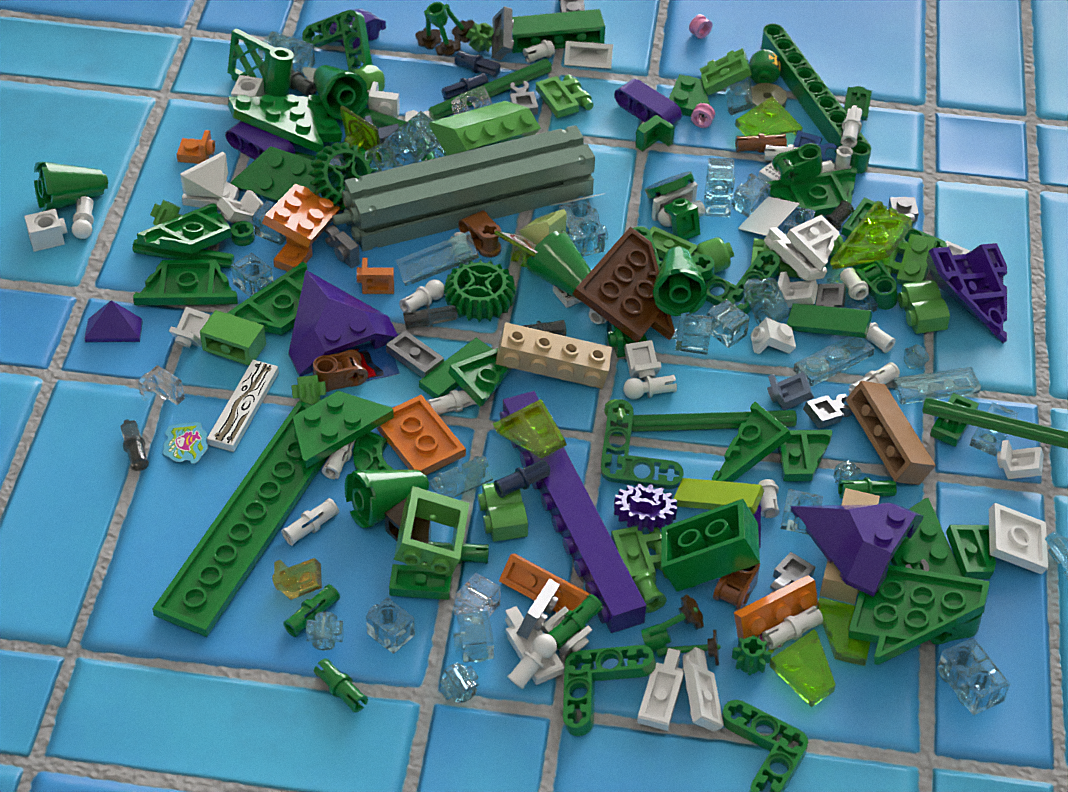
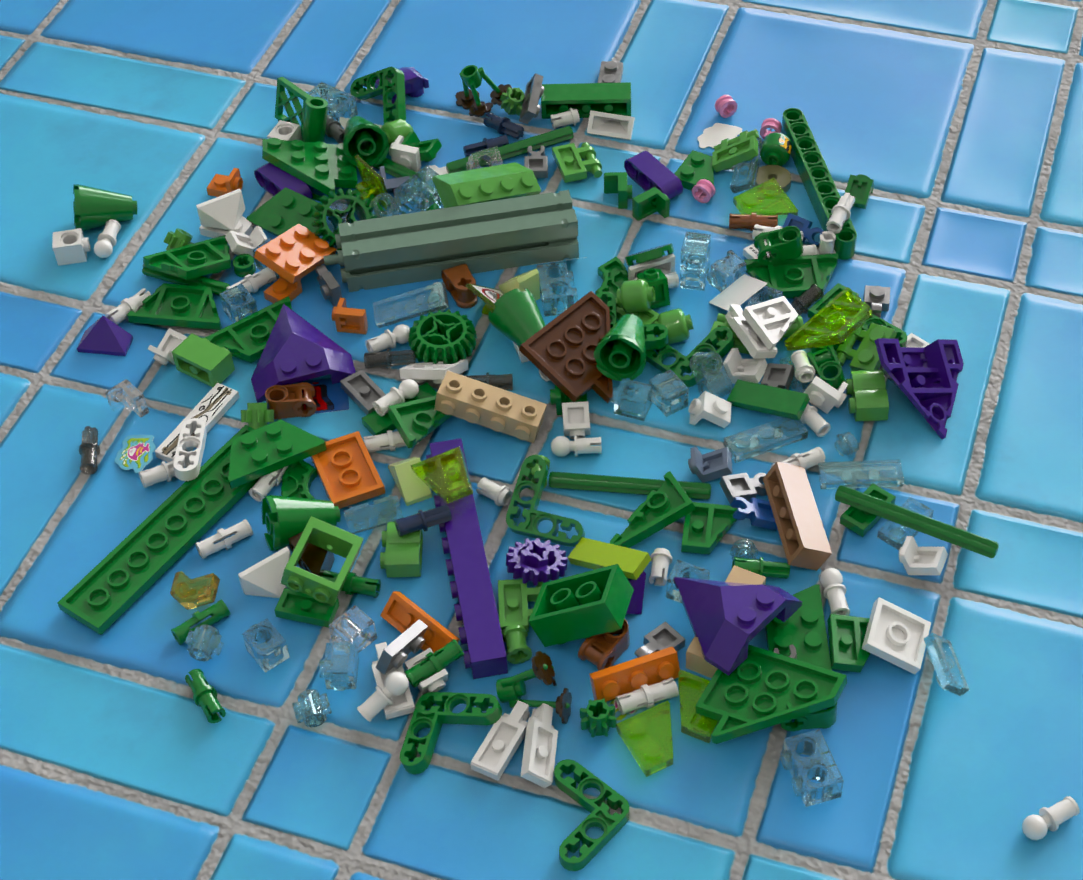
camera: 15 degrees right, 0 degrees up
none -> white pin [105,288,151,325]
none -> white axle [139,460,190,488]
none -> white beam [173,418,207,481]
none -> white pin [226,267,277,302]
none -> white slope [238,547,291,598]
none -> white pin [373,379,419,416]
none -> yellowish green slope [388,457,432,506]
none -> white wing [399,359,469,384]
none -> green bracket [401,131,442,162]
none -> white pin [476,477,513,506]
none -> green tile [595,257,628,305]
none -> green bracket [604,172,632,209]
none -> bright green head [617,279,655,314]
none -> white sticker [697,123,742,148]
none -> blue plate [730,497,777,531]
none -> bright pink bush [760,118,782,139]
none -> white bracket [803,376,848,414]
none -> white pin [820,568,850,616]

